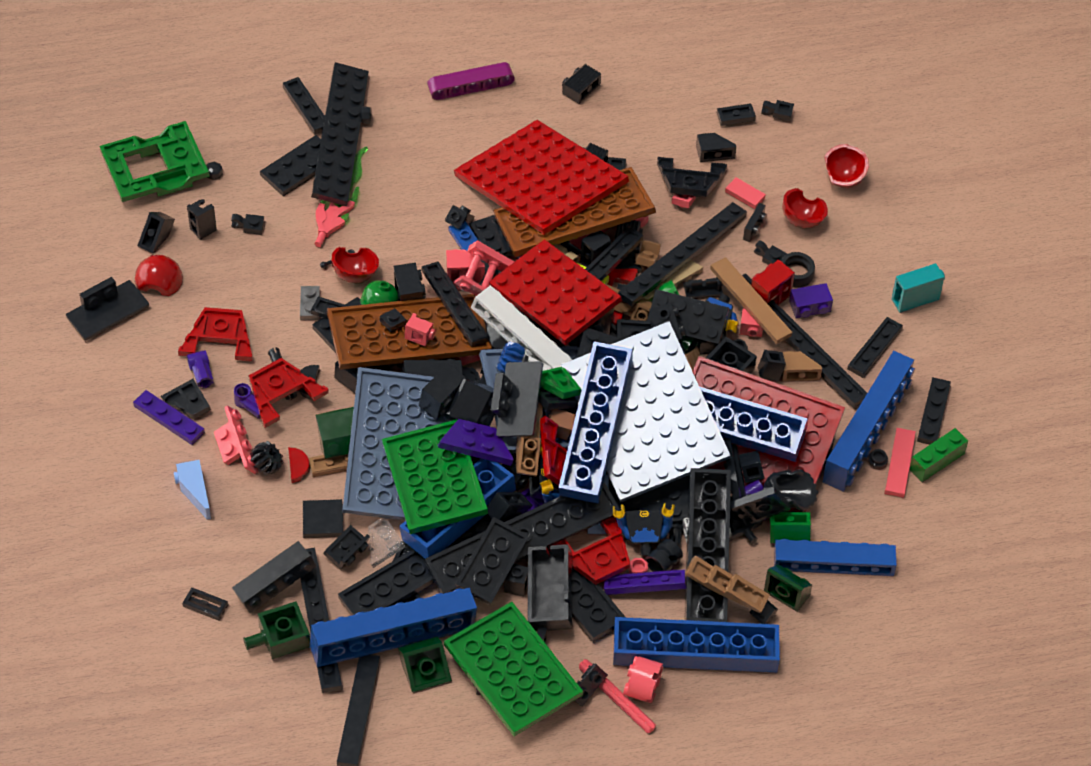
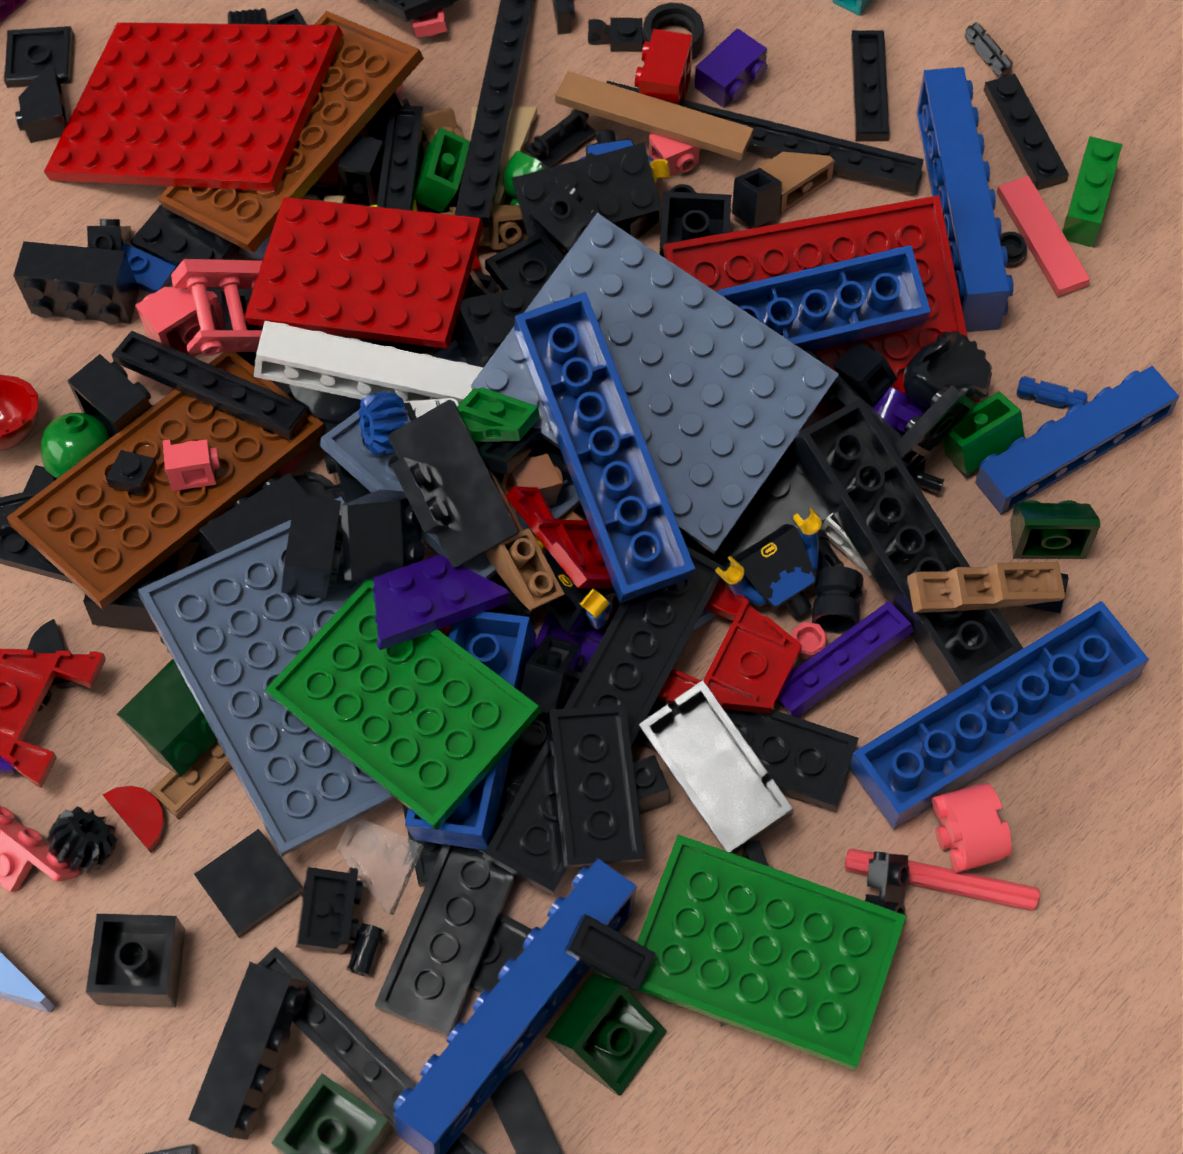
camera: 30 degrees left, 10 degrees up
none -> black tile [4,26,74,88]
none -> black brick [13,241,140,324]
none -> black slope [15,64,67,143]
none -> black brick [86,914,186,1007]
none -> black pin [346,923,385,977]
none -> green brick [414,127,471,213]
none -> black tile [564,914,656,991]
none -> black axle [965,22,1013,77]
none -> blue axle [1017,376,1087,409]

